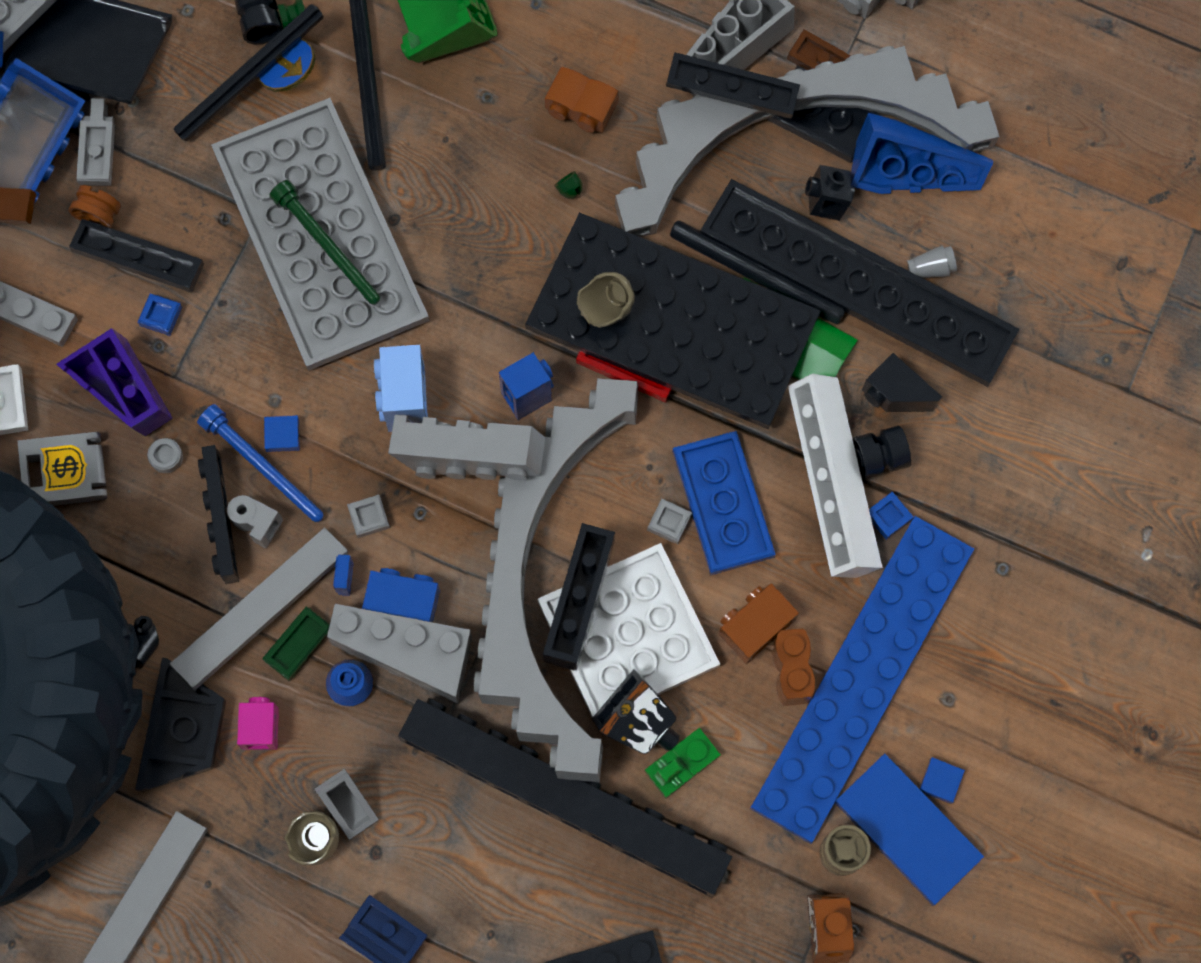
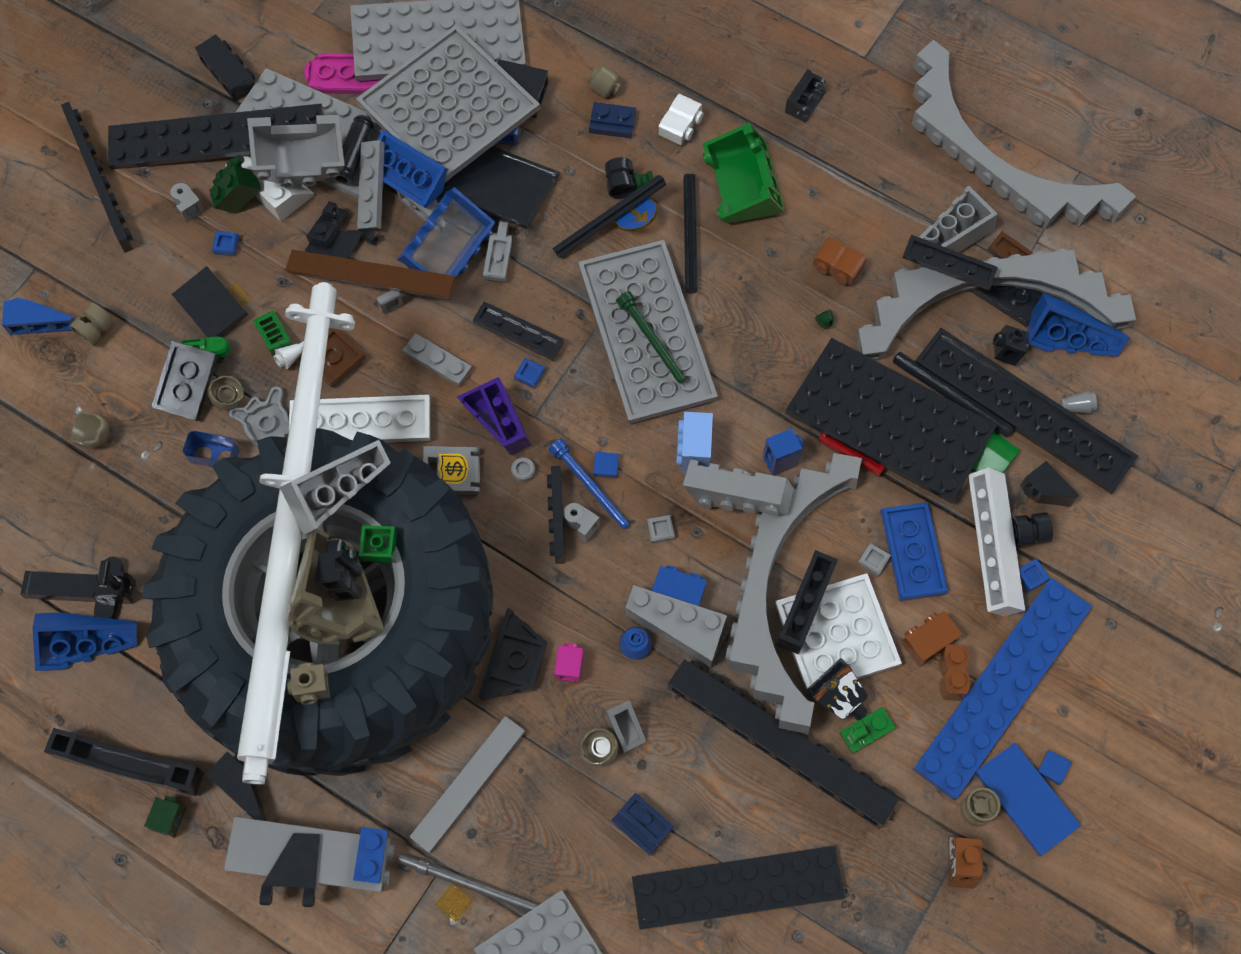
camera: 10 degrees right, 5 degrees down
dark orange wheel [68,185,122,228] -> none
black arm [134,616,159,669] -> none
light grey tile [170,527,348,691] -> none
dark green tile [262,606,330,682] -> none
blue tile [333,554,354,596] -> none
dark tan hair [577,272,635,328] -> none

